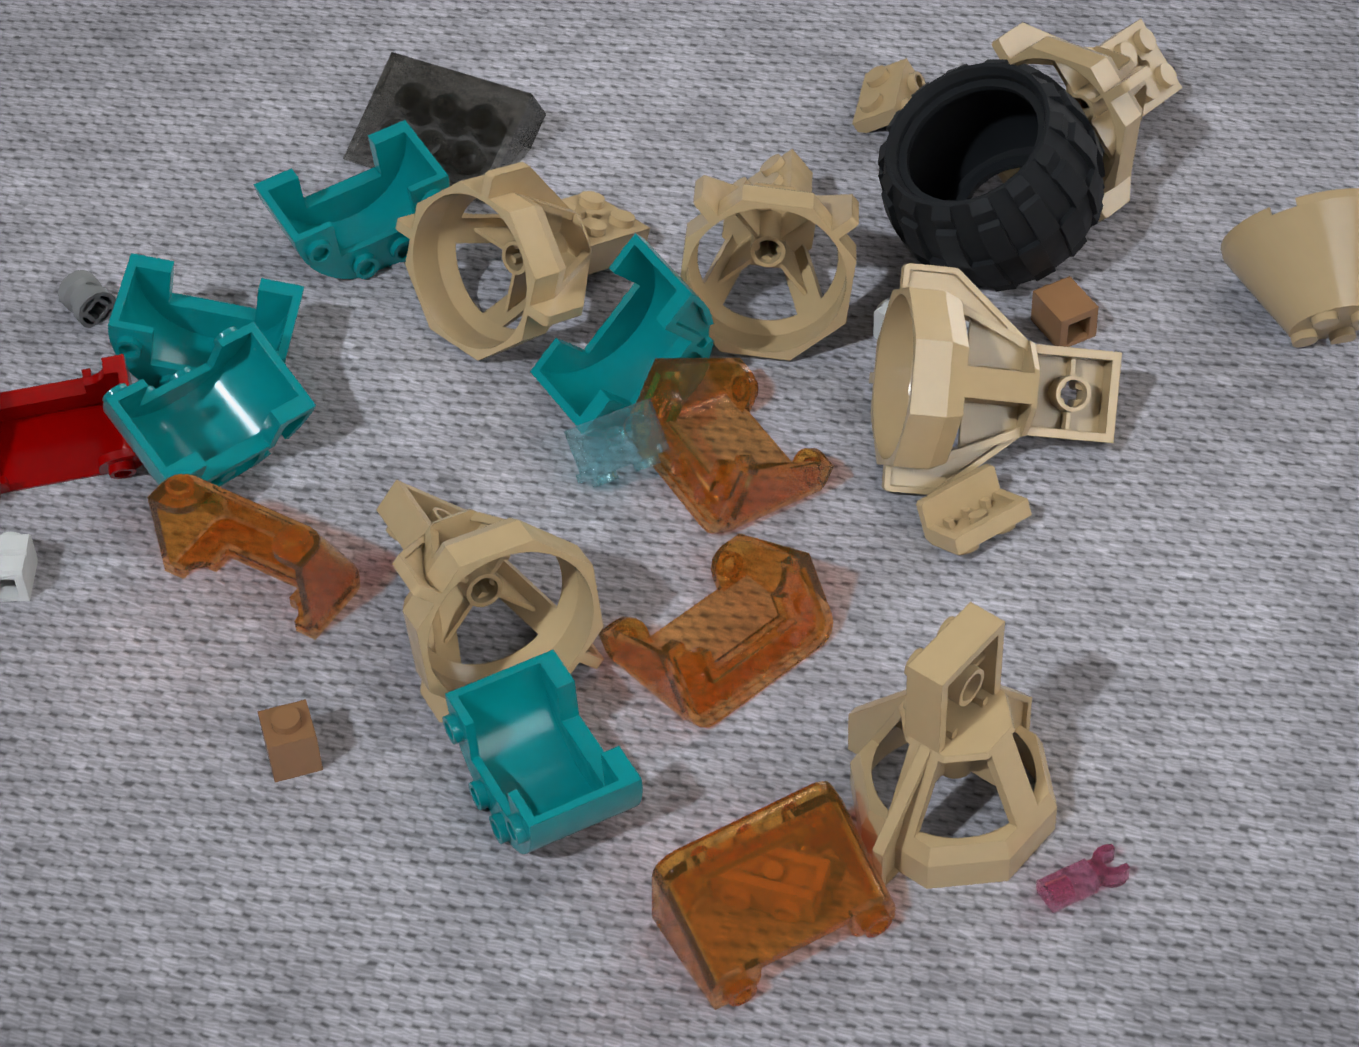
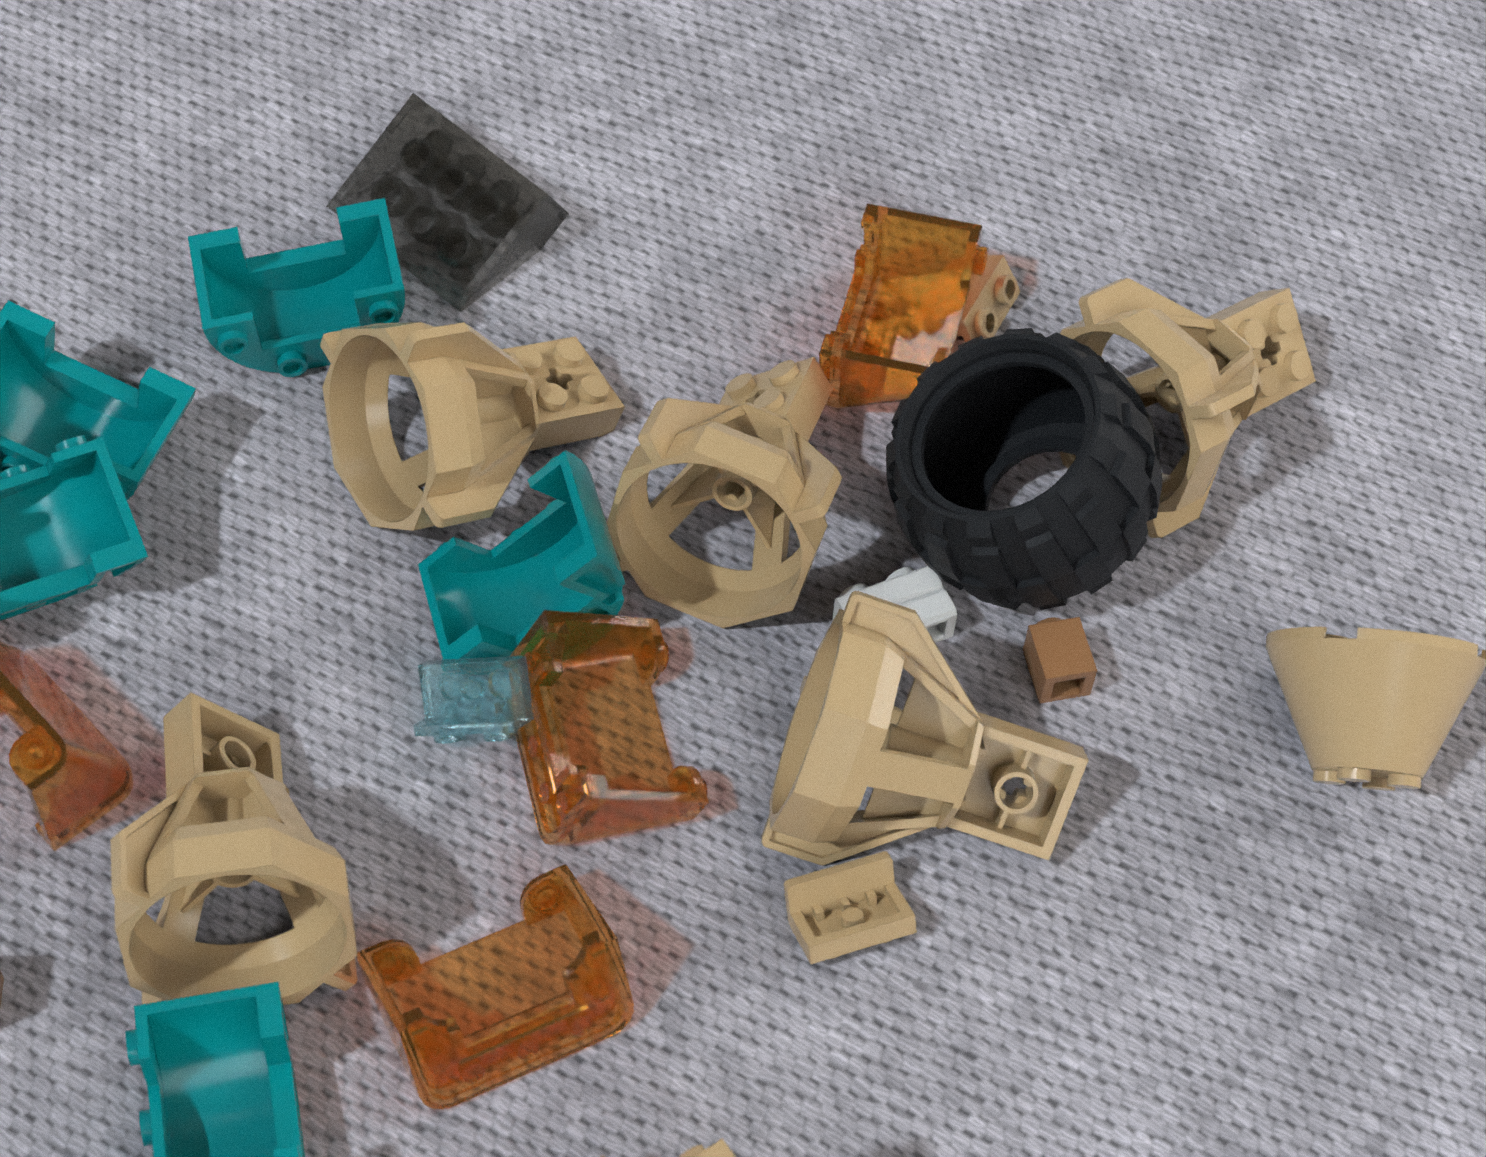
camera: 10 degrees right, 10 degrees up
none -> clear orange windscreen [819,203,989,409]

